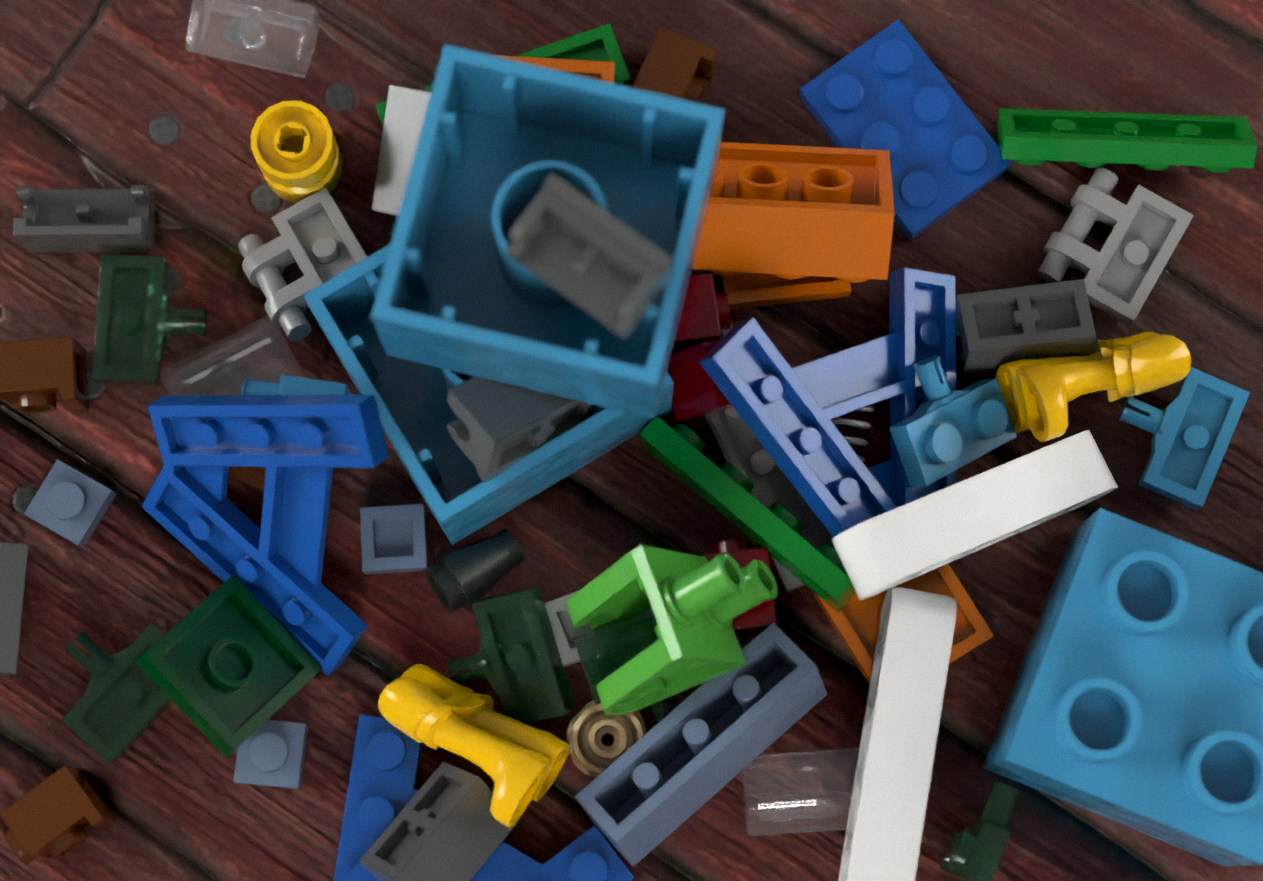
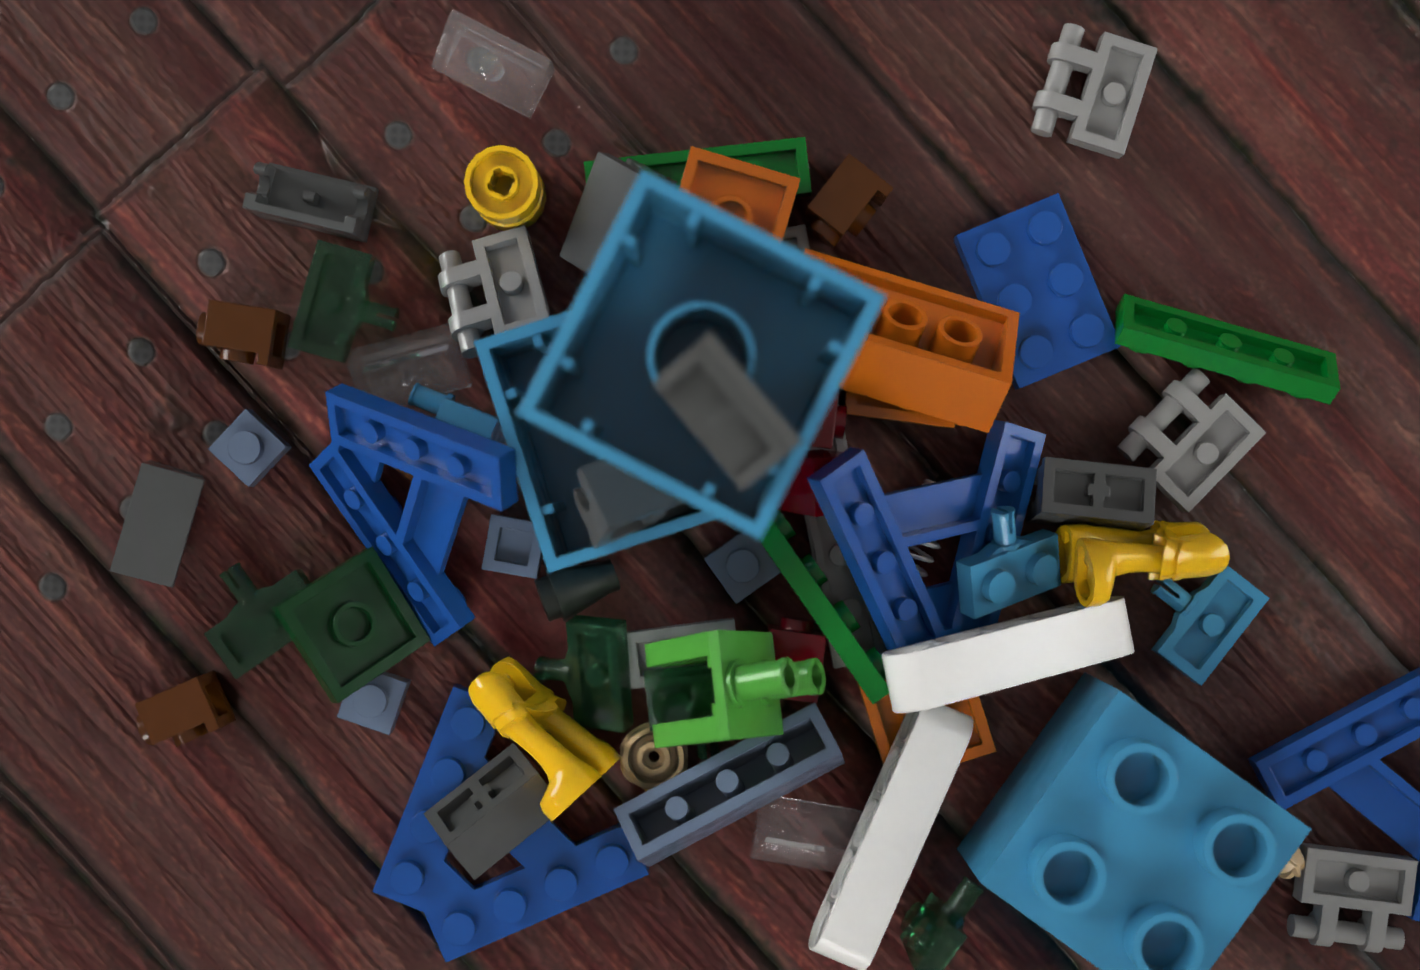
camera: 10 degrees right, 10 degrees up
none -> sand blue plate [704,531,781,604]

